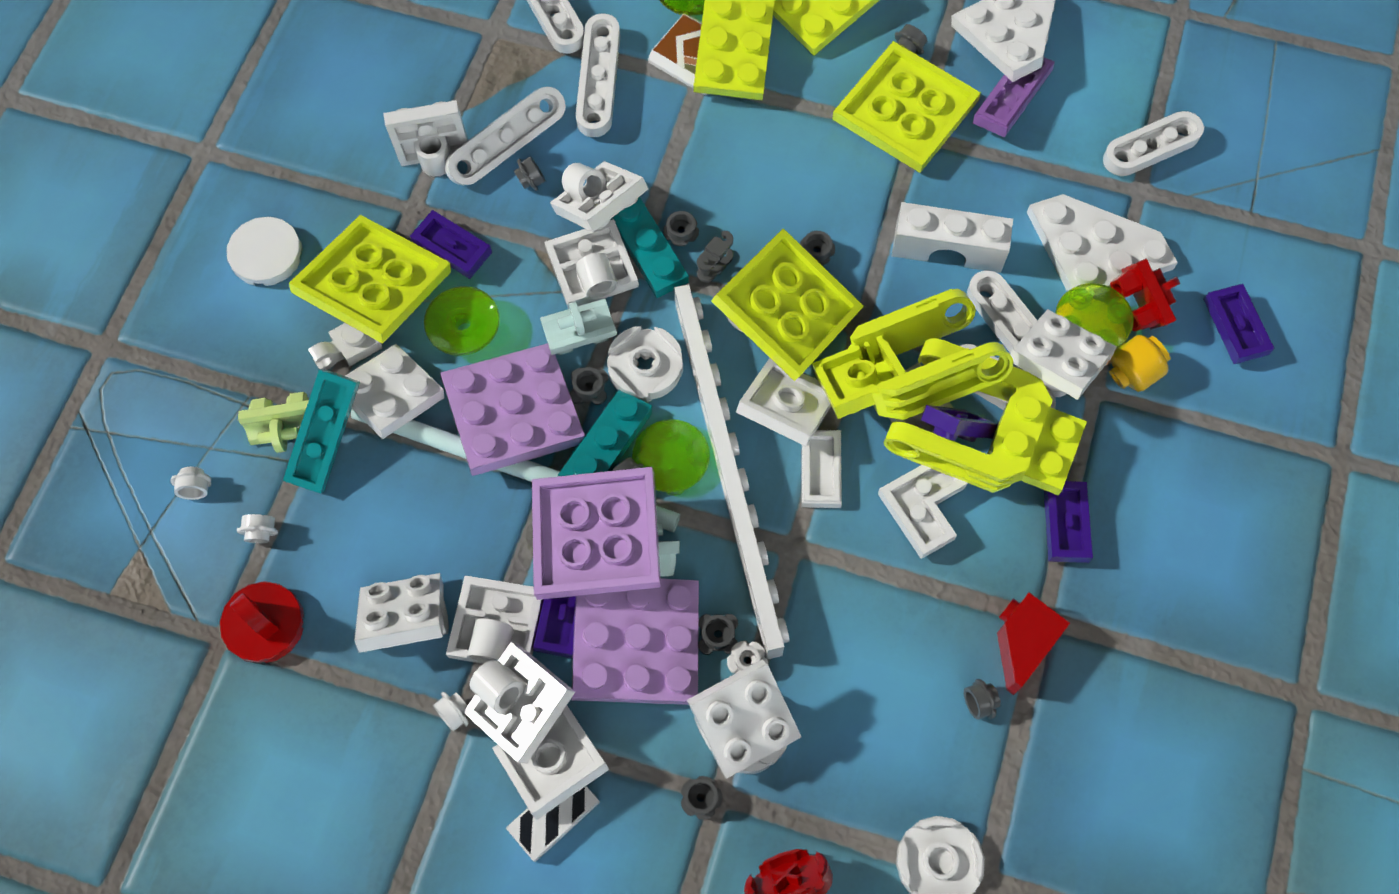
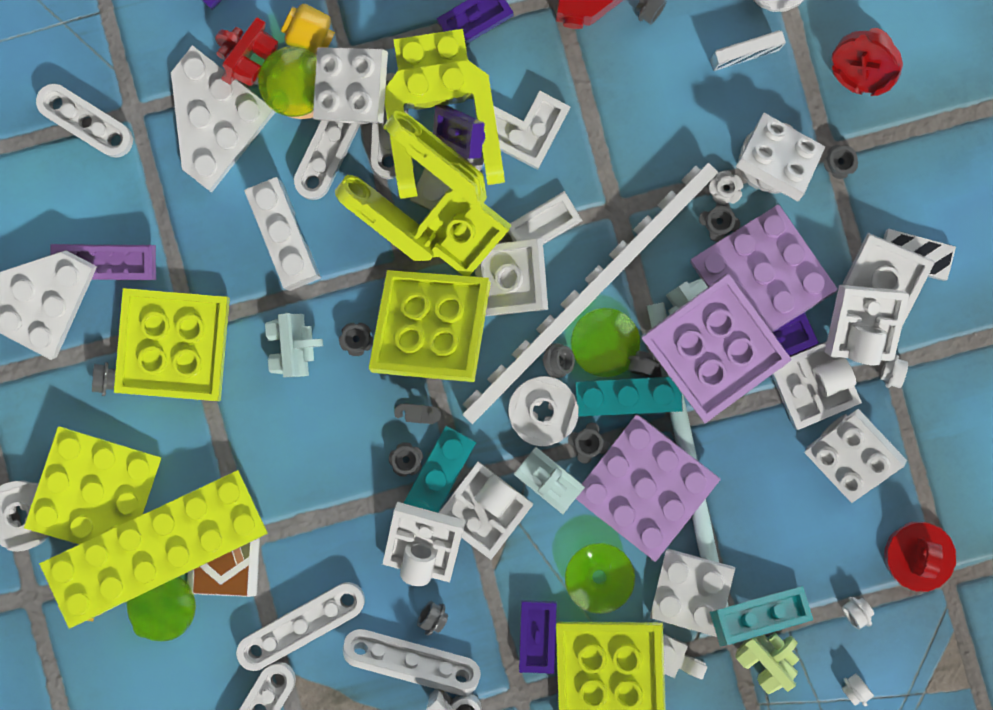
camera: 125 degrees left, 20 degrees up
none -> light aqua hips [265,313,323,377]
none -> dark grey plate [543,343,575,378]
none -> white tile [710,30,786,71]

